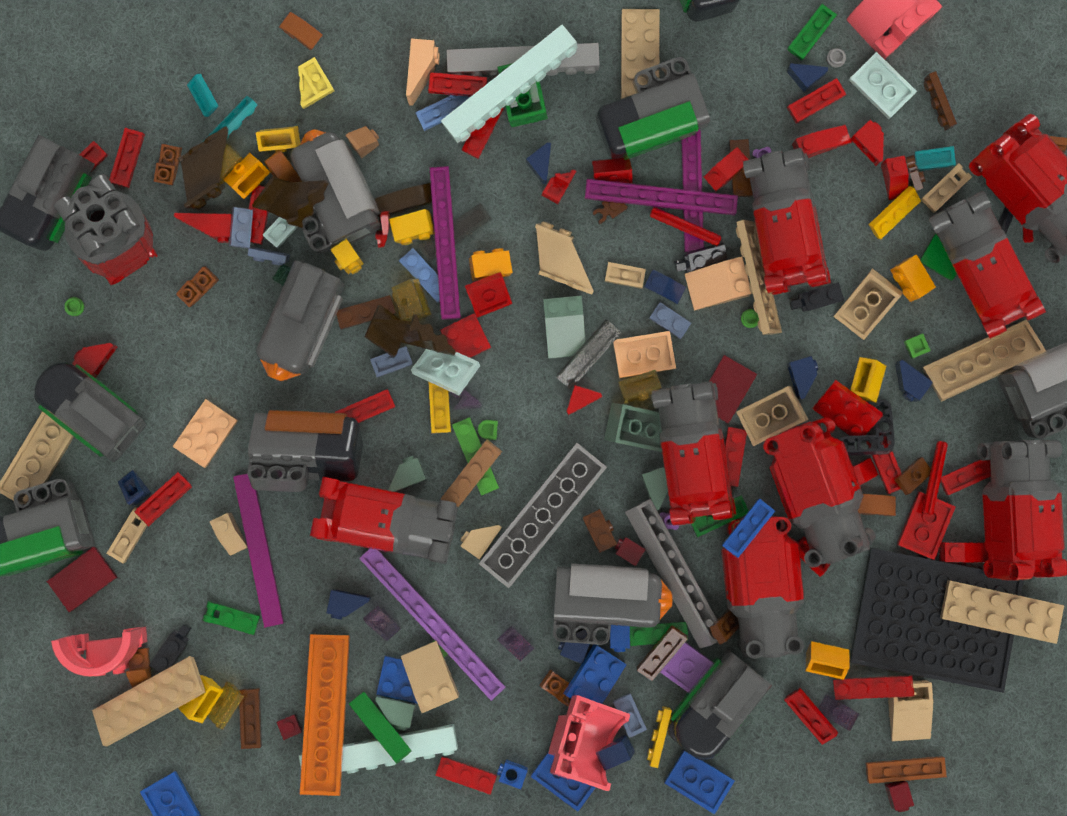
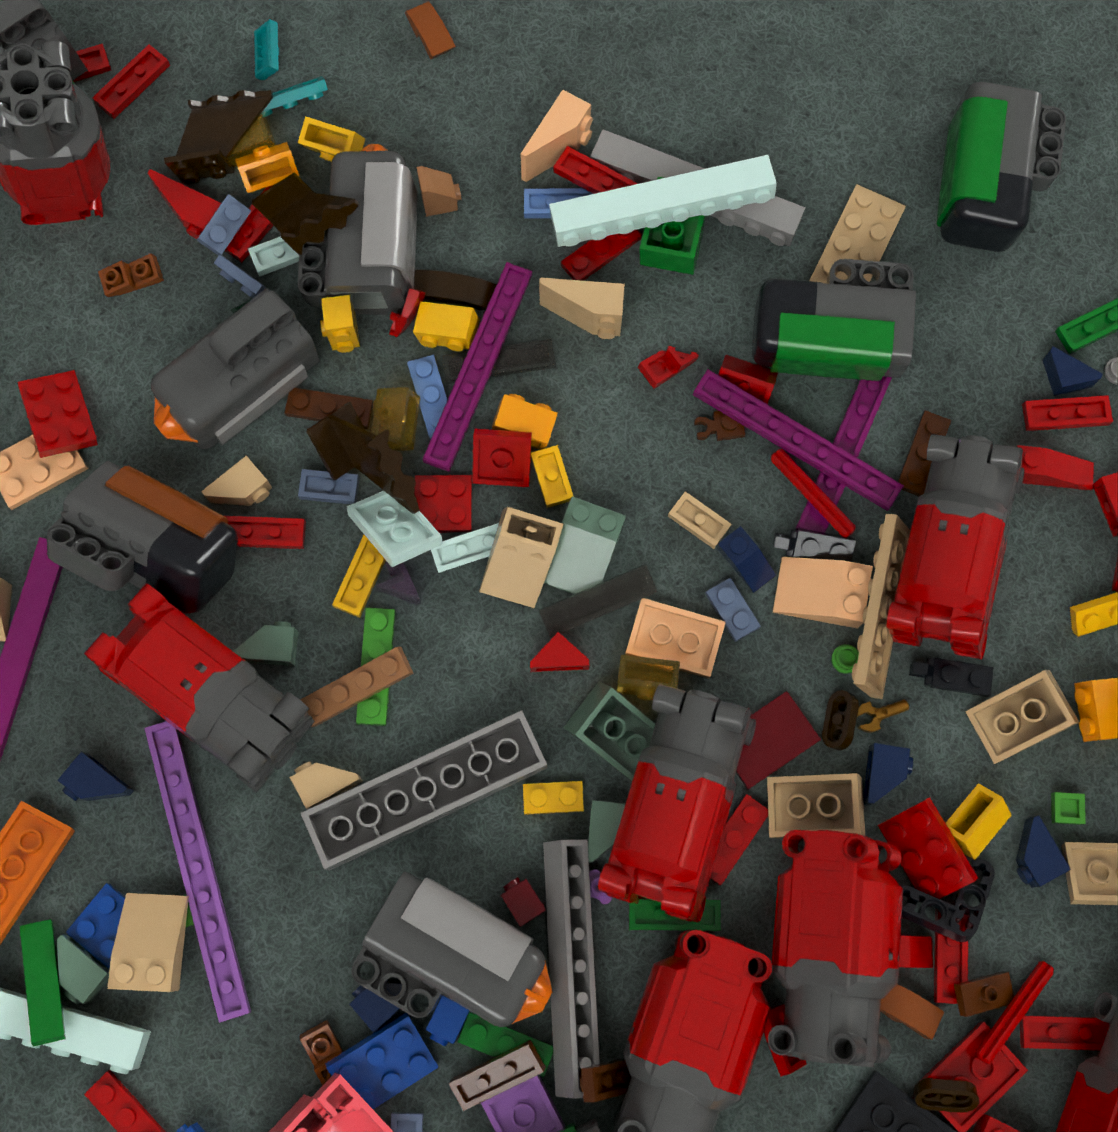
camera: 25 degrees right, 10 degrees down
dark orange slope [154,144,182,185] -> none
dark orange slope [264,150,301,182] -> none
light yellow wing [298,57,334,109] -> none
clear purple slope [363,606,401,641] -> none
bright green tile [478,420,498,440] -> none
clear purple slope [497,626,534,662] -> none
dark blue slope [526,142,551,184] -> none
tan piece [535,221,594,294] -> none
reddish brown brick [582,509,617,553] -> none
red slope [704,147,748,191] -> none
blue plate [721,498,775,558] -> none
none -> red plate [17,370,98,458]
none -> tan slope [201,456,272,506]
none -> light aqua plate [431,523,499,573]
none -> tan slope [479,507,563,608]
none -> yellow plate [523,781,584,815]
none -> yellow plate [531,445,574,508]
none -> tan slope [539,278,625,339]
none -> dark brown plate [822,690,859,751]
none -> pearl gold bar [857,700,909,733]
none -> dark brown plate [914,1078,979,1113]

